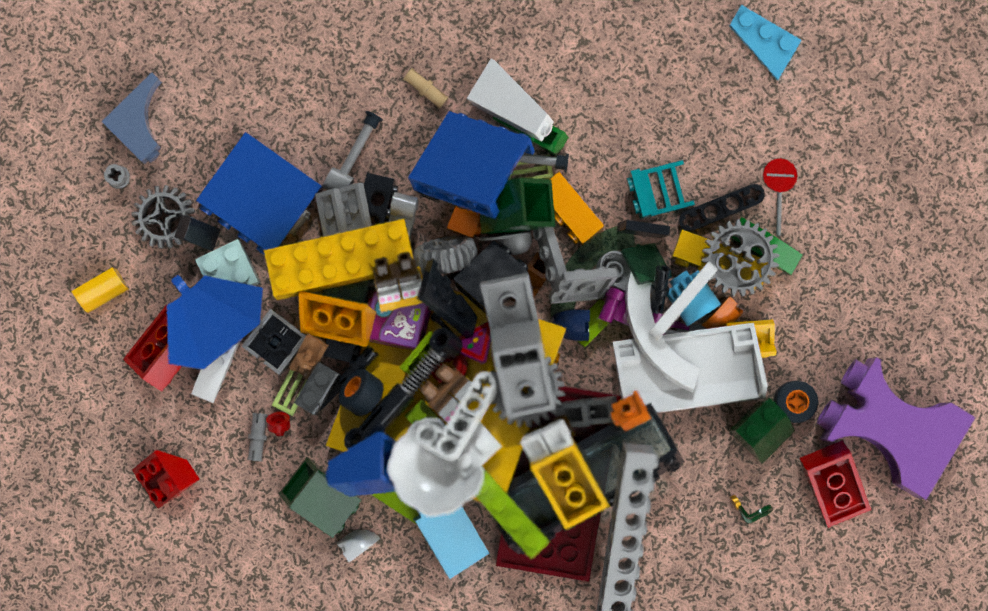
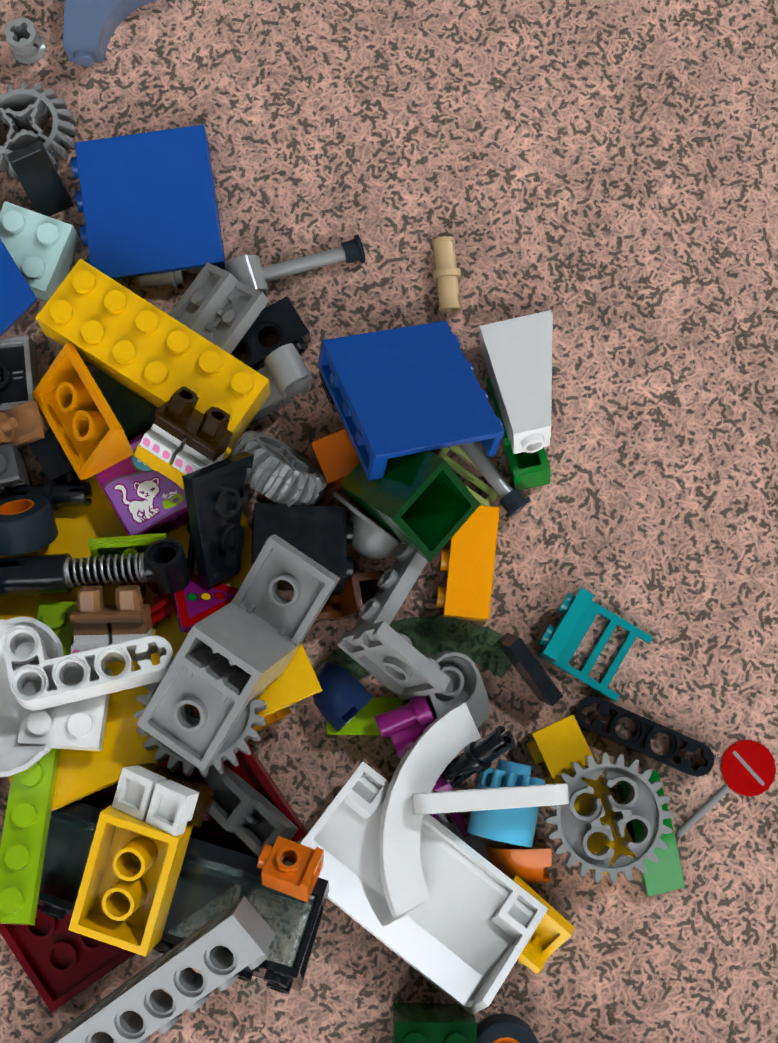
camera: 45 degrees right, 5 degrees down
clear green piece [621,243,672,285] -> none

